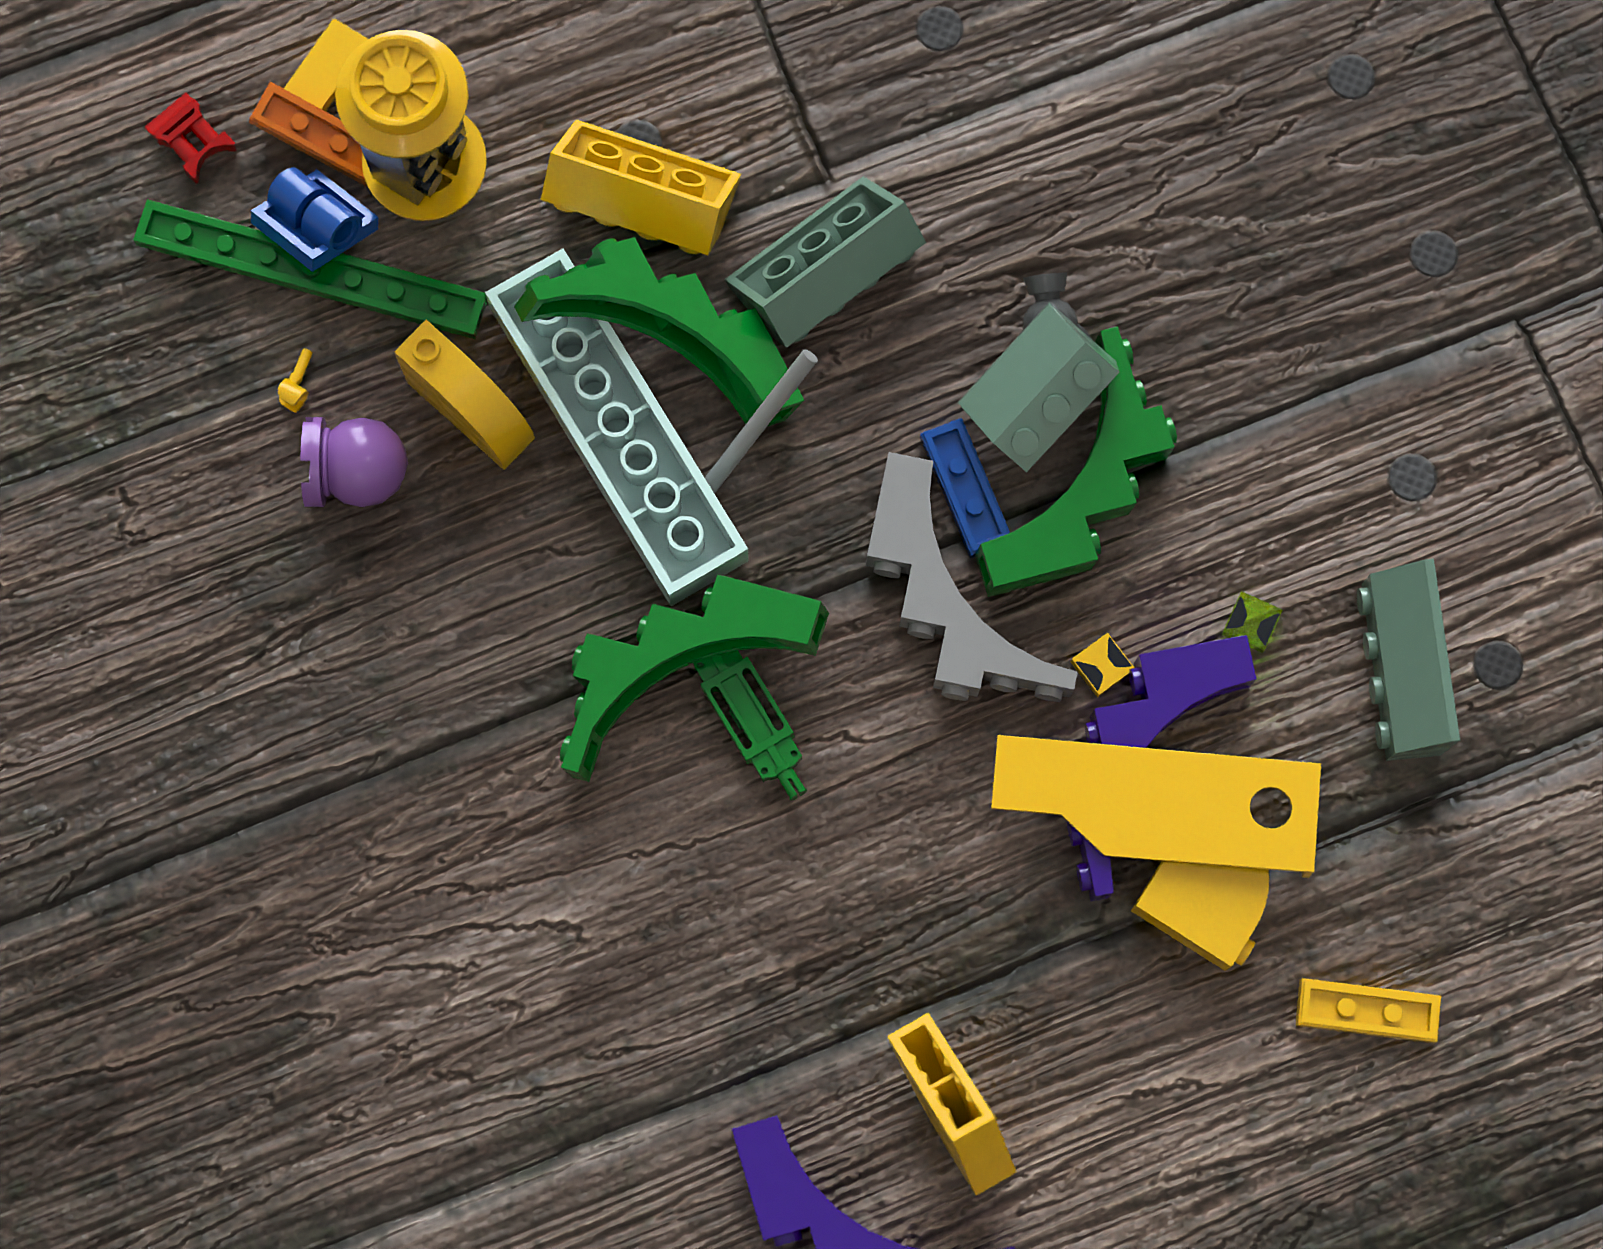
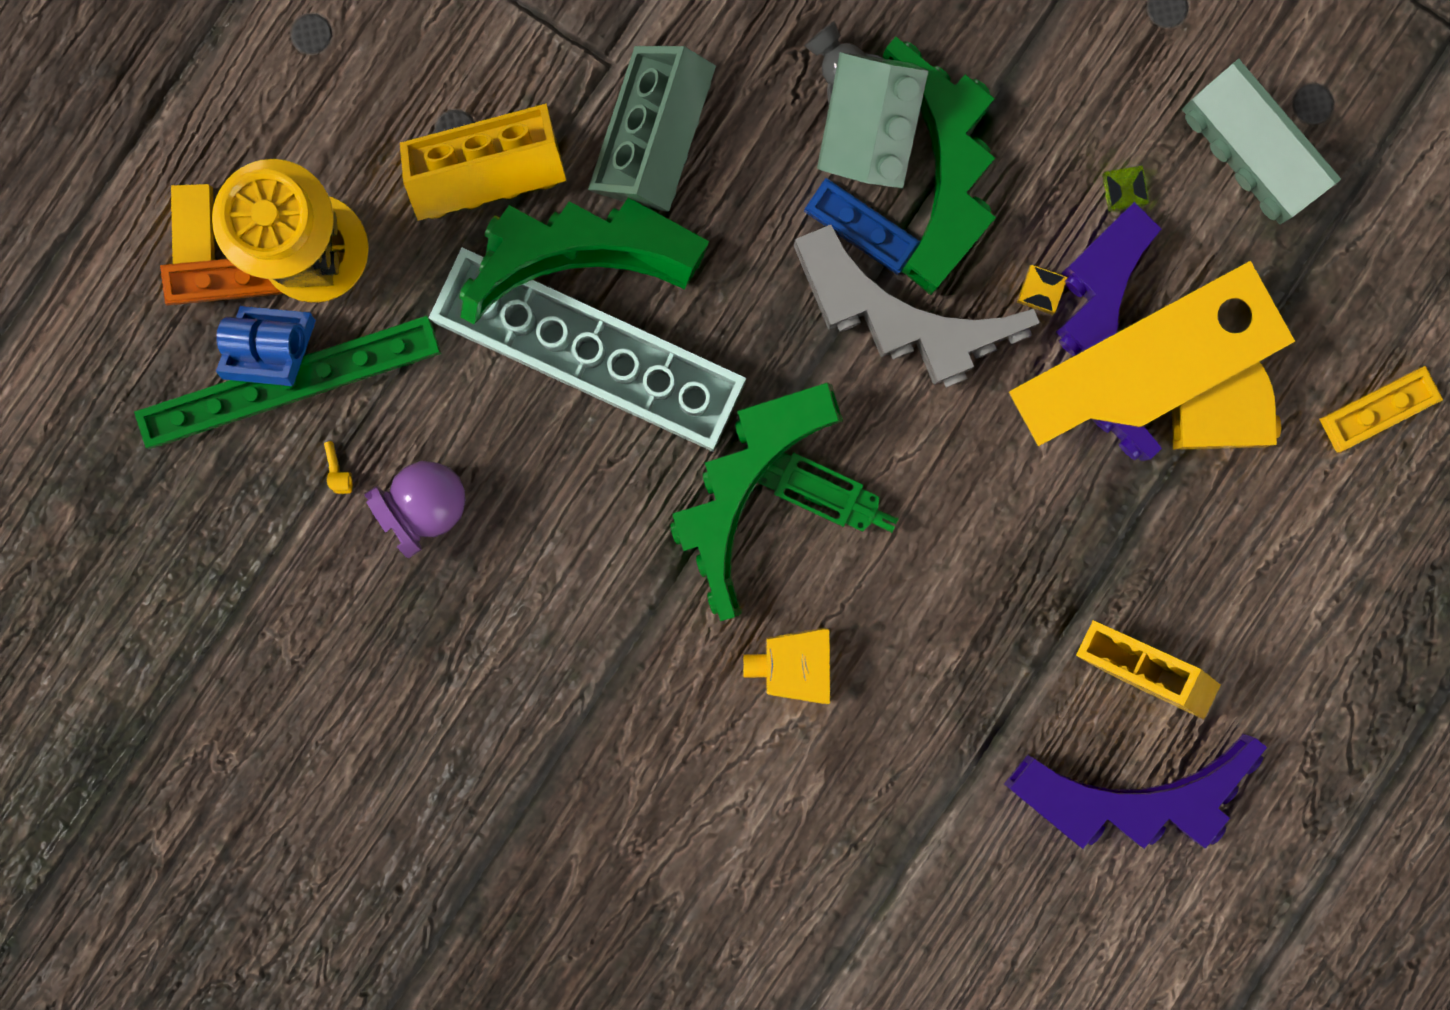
camera: 30 degrees left, 10 degrees up
red piece [144,92,237,184] -> none
yellow brick [394,320,535,470] -> none
light grey bar [705,350,818,493] -> none
none -> yellow torso [743,628,830,704]

